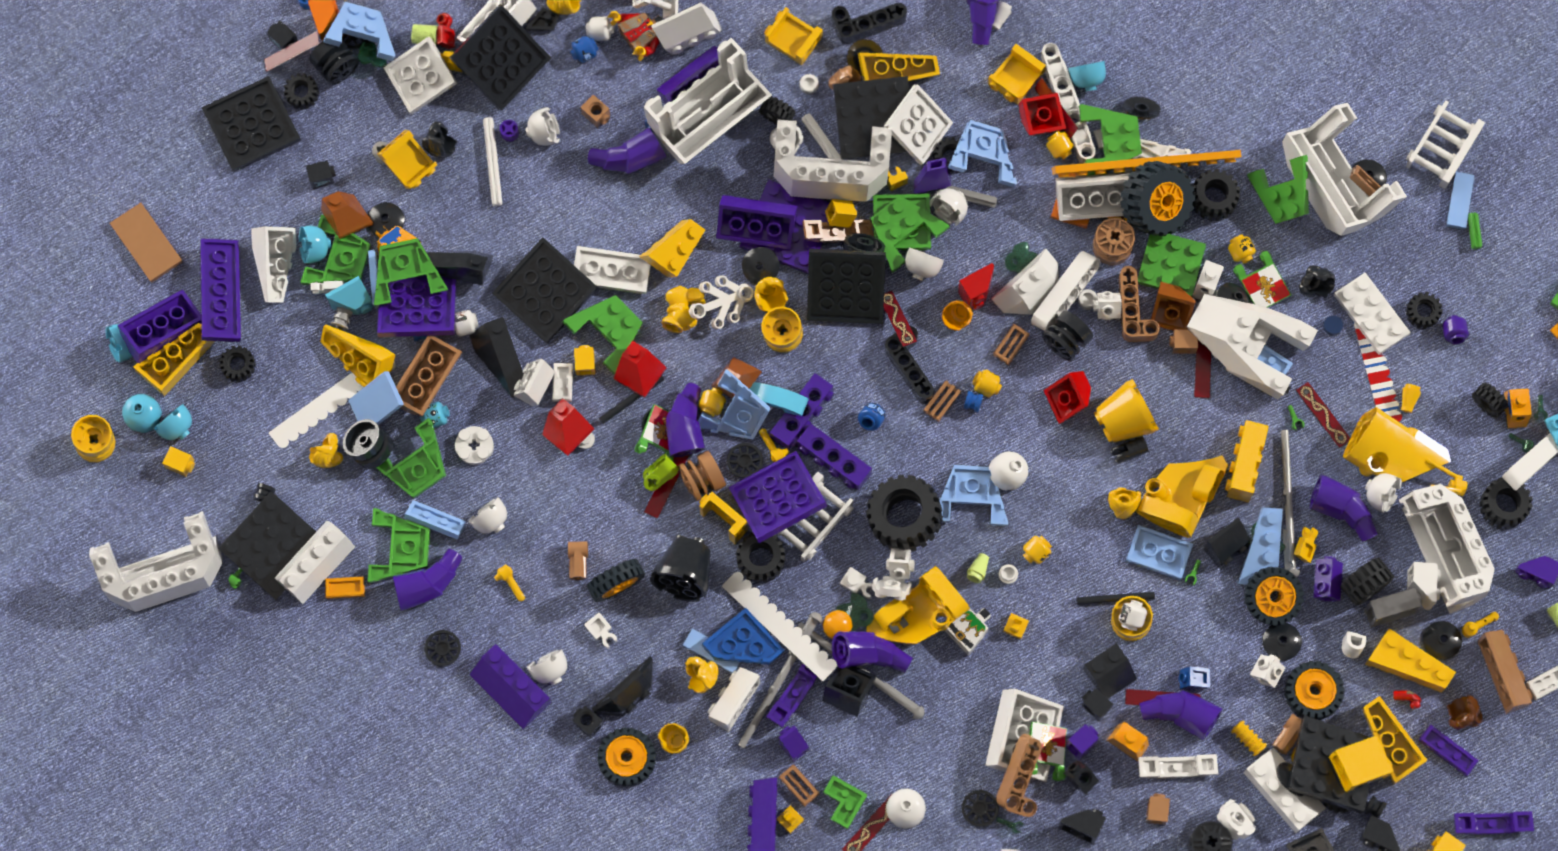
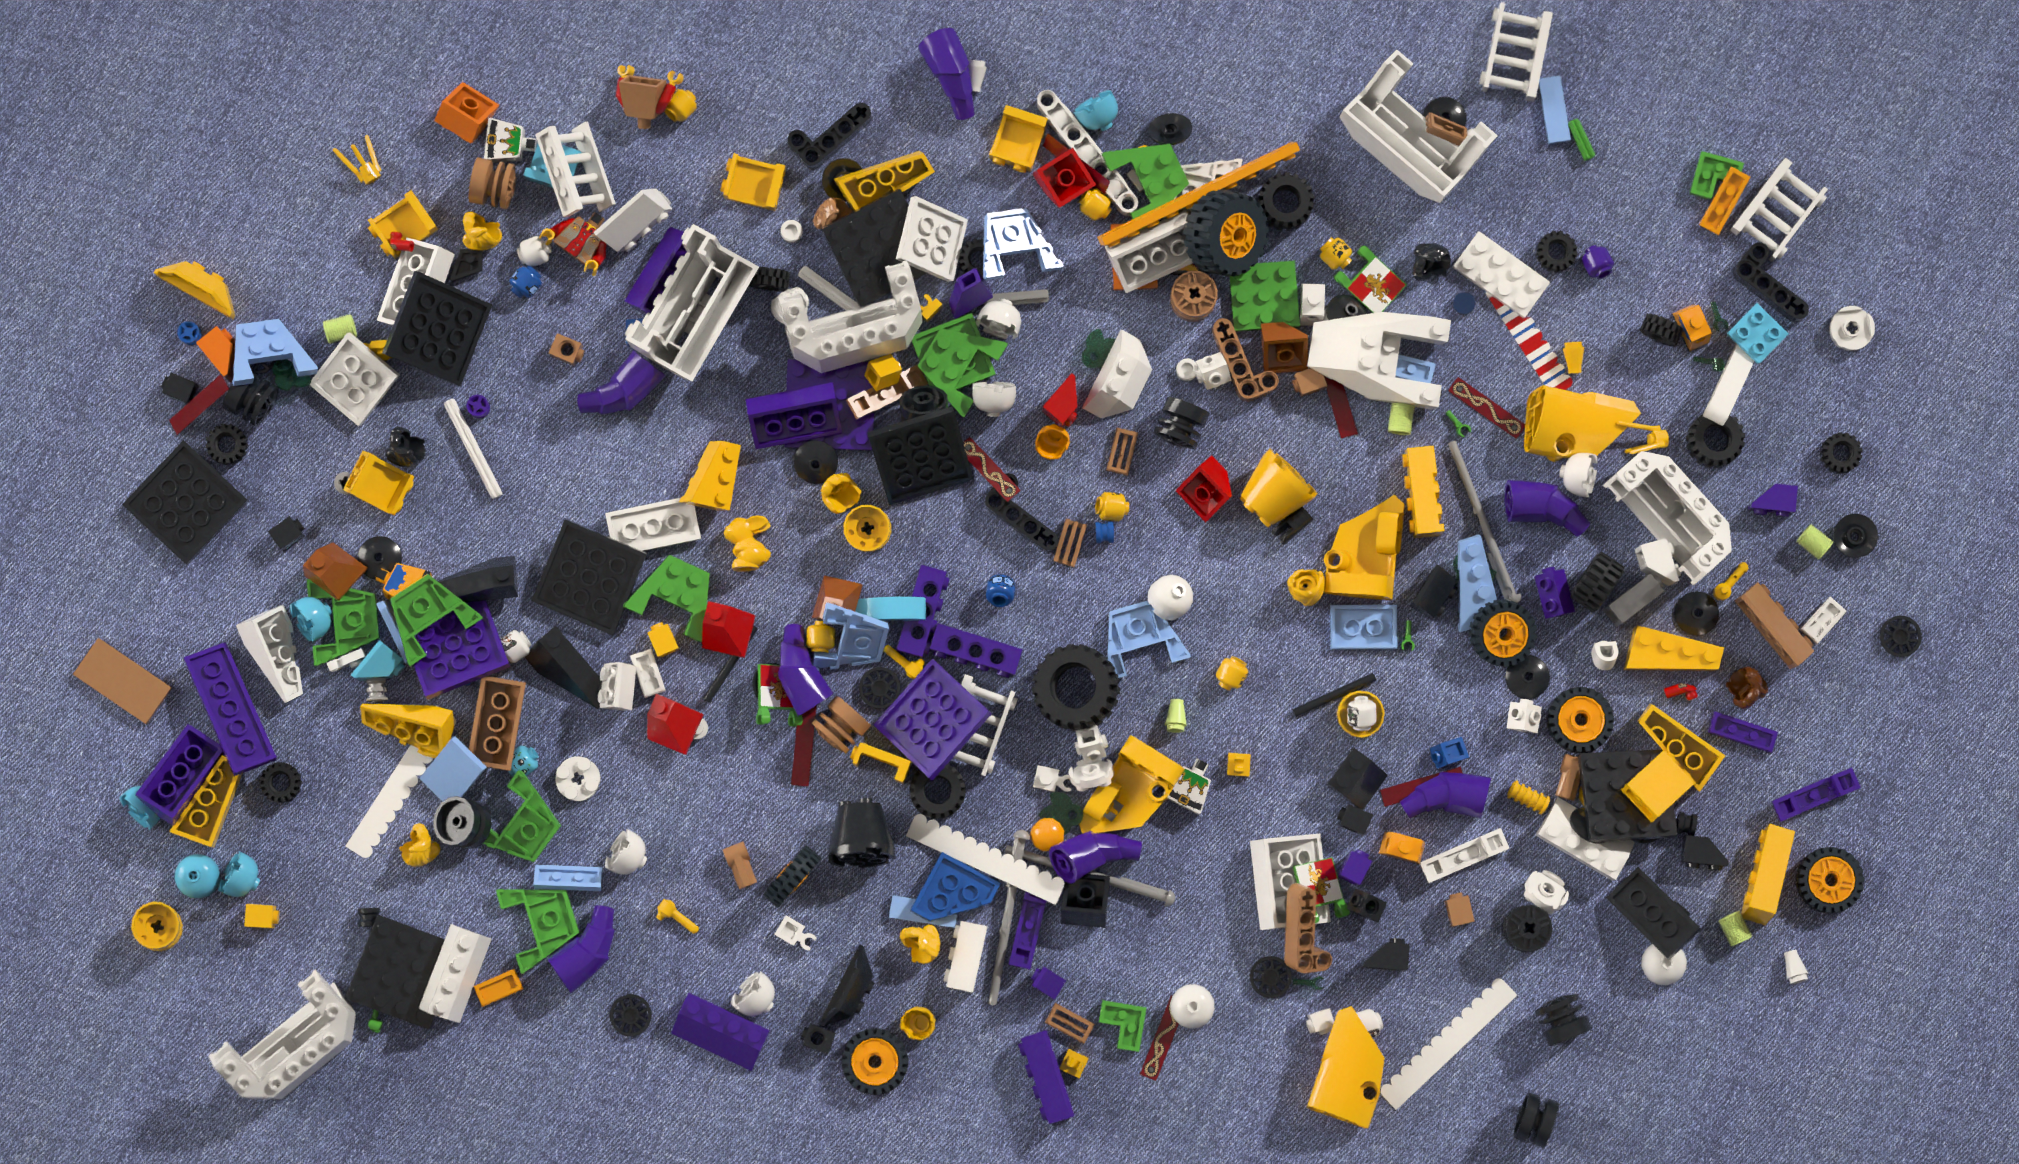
camera: 25 degrees left, 10 degrees up
red plate [437,13,455,49] -> none
white cylinder [526,107,560,146] -> none
lime piece [643,454,679,491] -> none
white plant [689,275,754,329] -> none
white plate [999,564,1018,584] -> none
white beam [1031,251,1100,331] -> none
bright green wing [1247,155,1309,224] -> none
yellow plate [1294,527,1318,563] -> none
none -> yellowish green piece [1387,403,1415,435]

